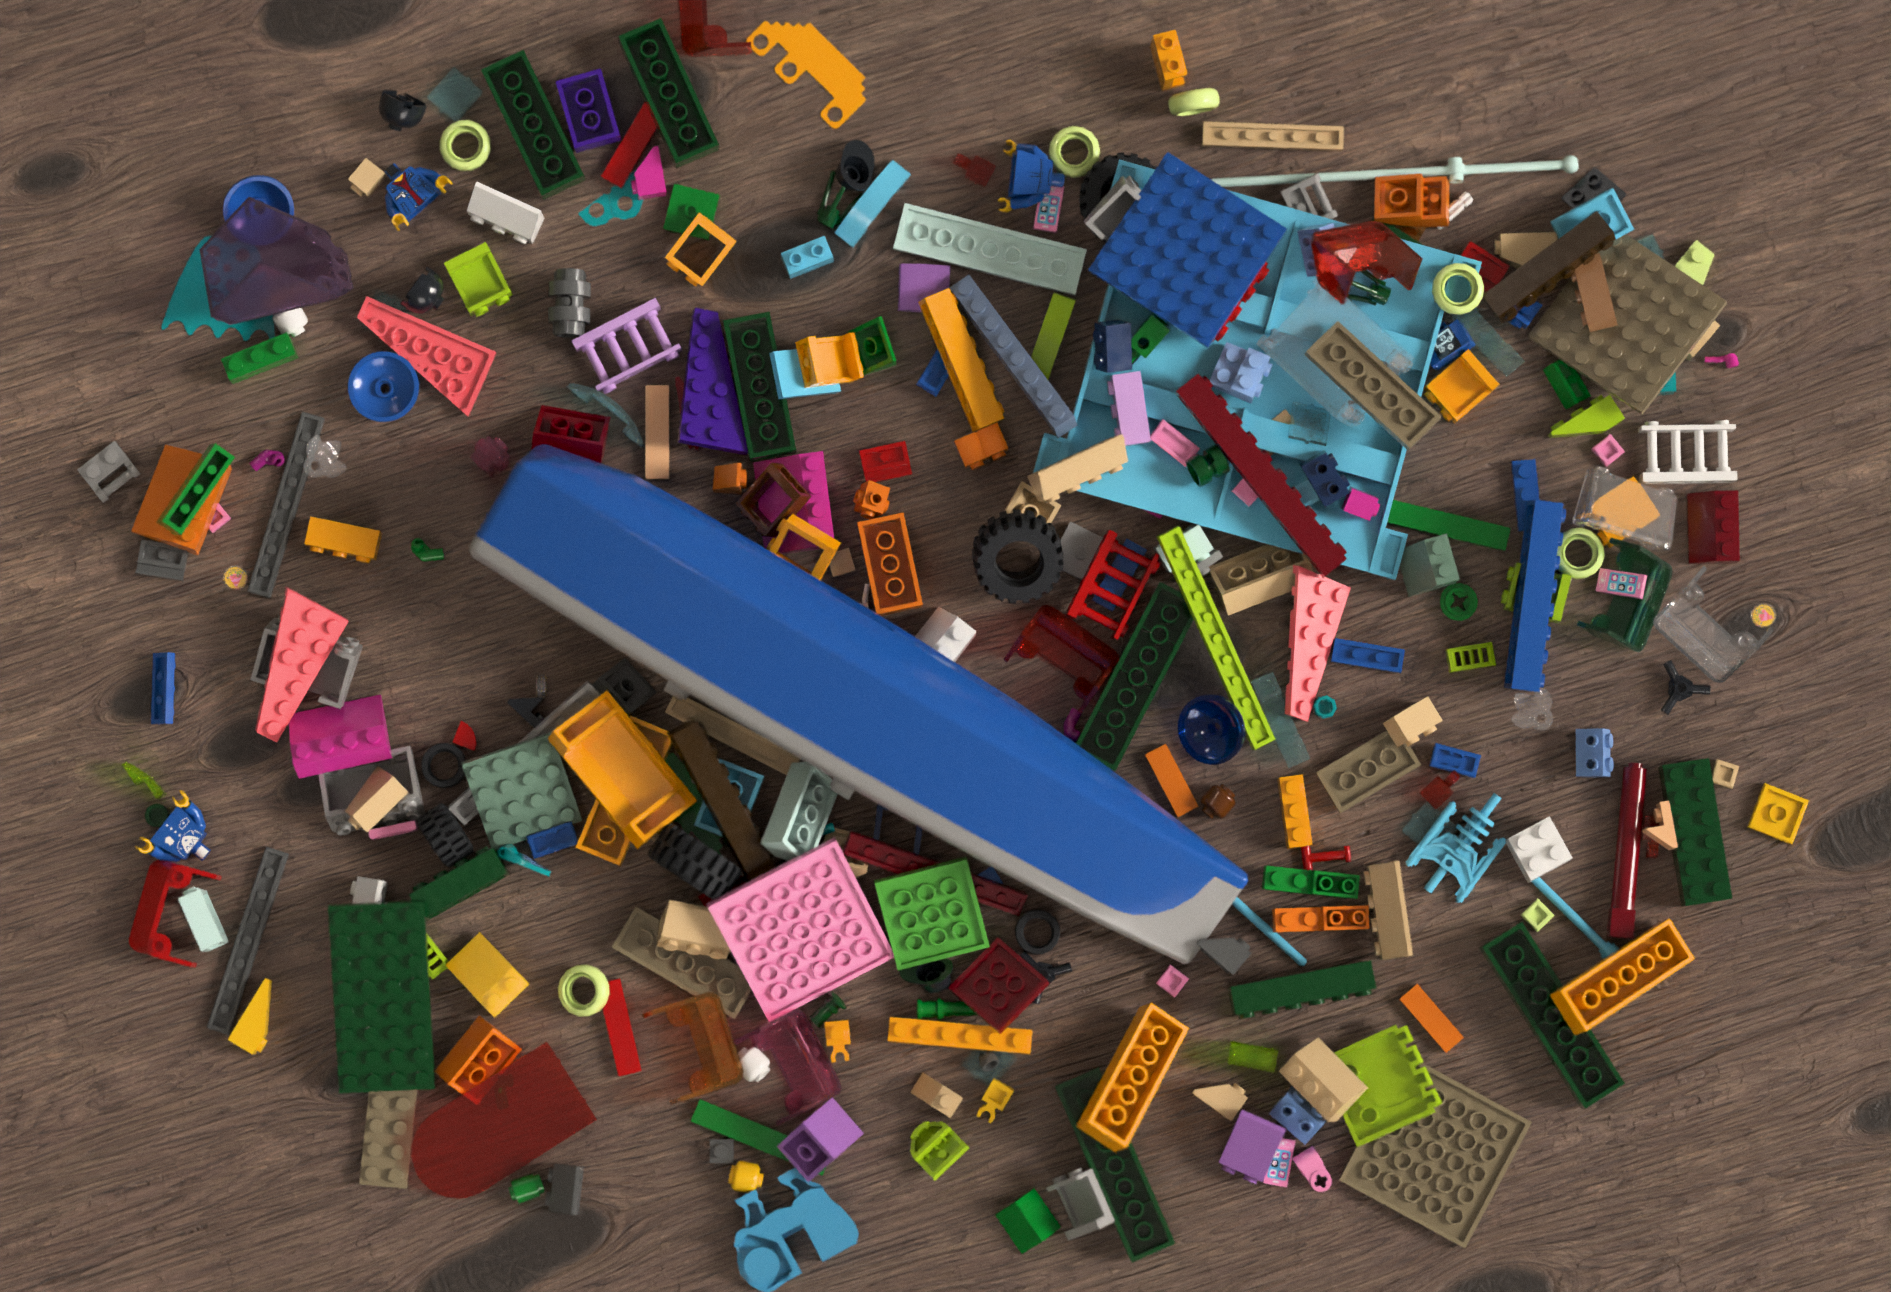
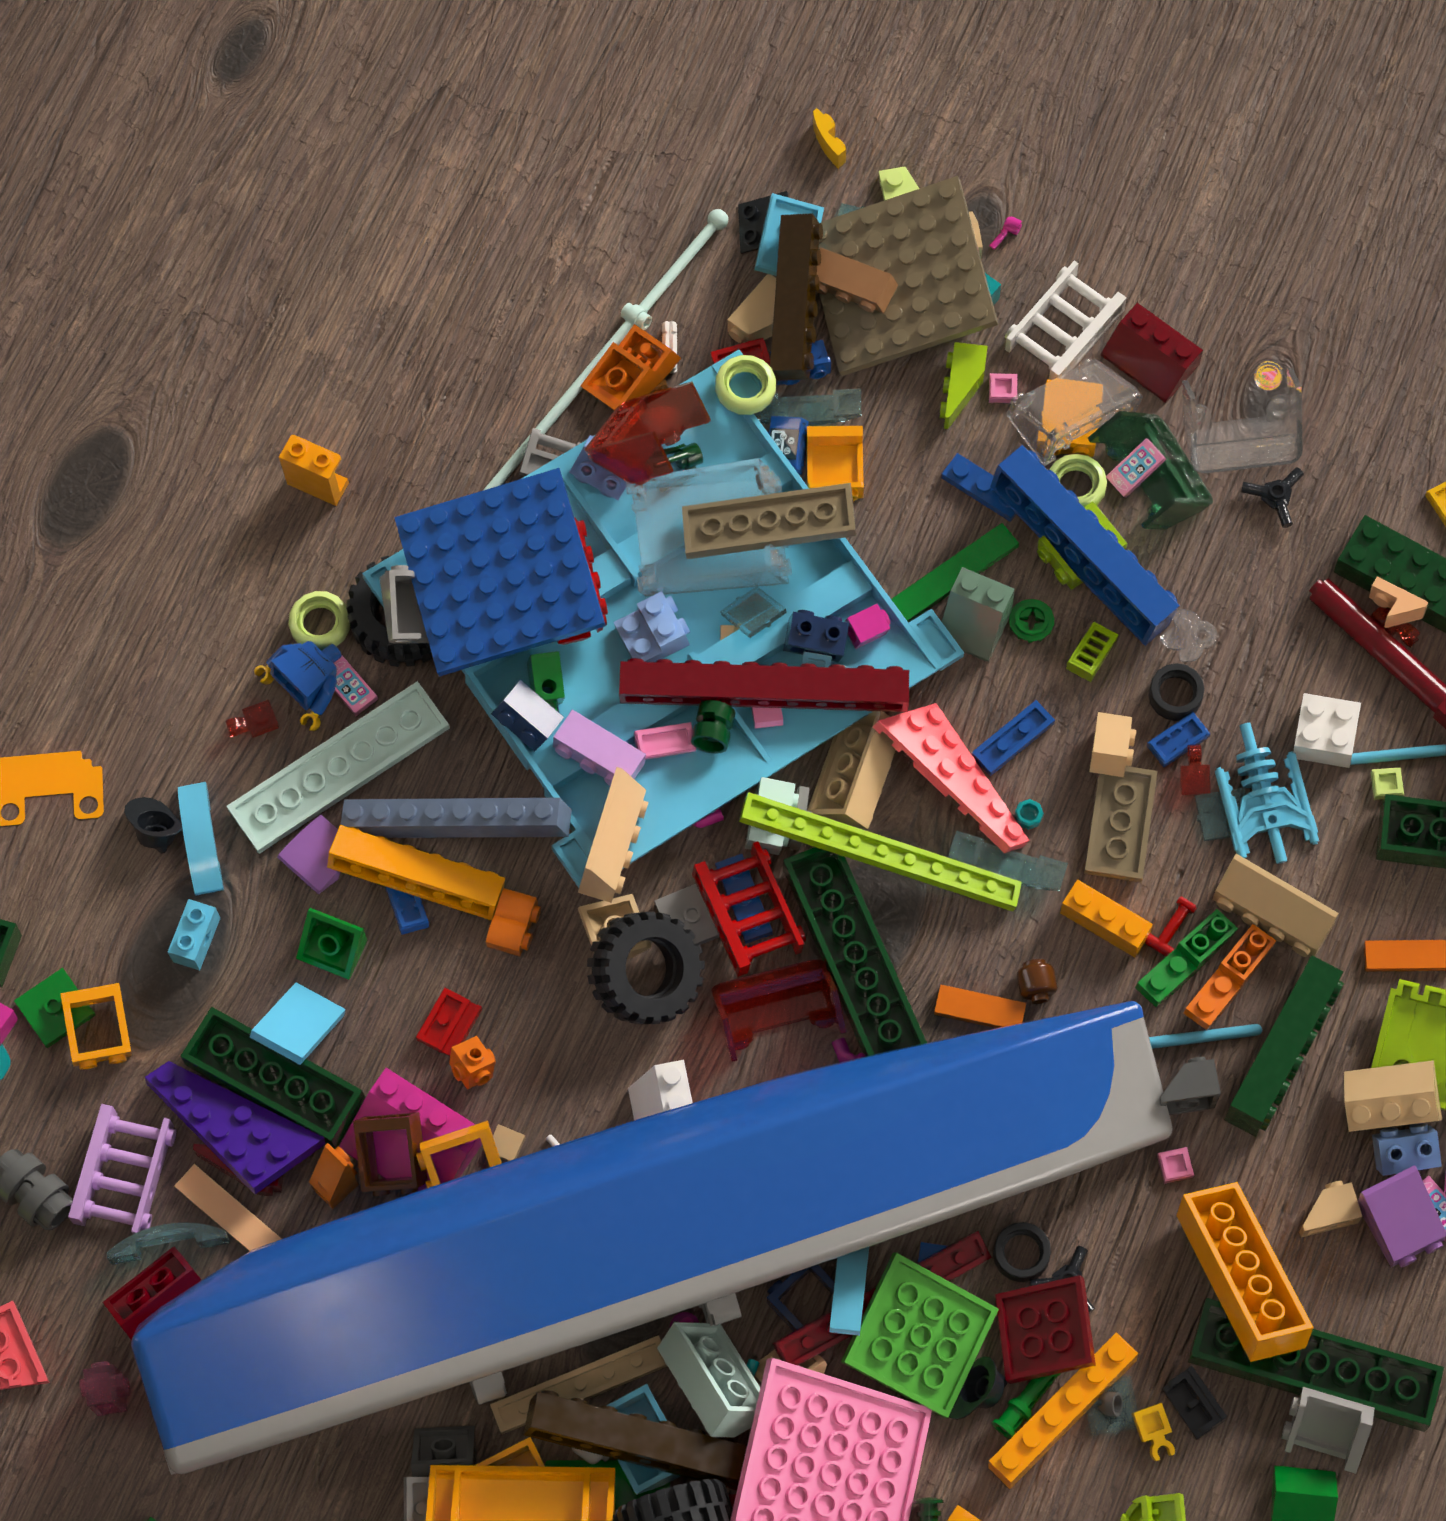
camera: 40 degrees left, 15 degrees down
light orange panel [795,332,864,388] -> none
dark green plant [816,170,864,229] -> none
orange brick [857,512,923,616] -> none
tan slope [910,1073,963,1118] -> none
lime slope [1031,292,1076,380] -> none
yellowish green wheel [1168,88,1220,116] -> none
clear blue dish [1178,694,1245,765] -> none
tan plate [1202,122,1344,151] -> none
clear neon green brick [1226,1041,1279,1073] -> none
green slope [1543,360,1591,409] -> none
medium blue brick [1576,728,1614,778] -> none
tan tile [1712,759,1739,789] -> none
none -> yellow slope [813,108,846,169]
none -> medium azure slope [829,1247,869,1336]
none -> black tyre [1148,663,1205,721]
none -> black hinge [1162,1366,1227,1440]

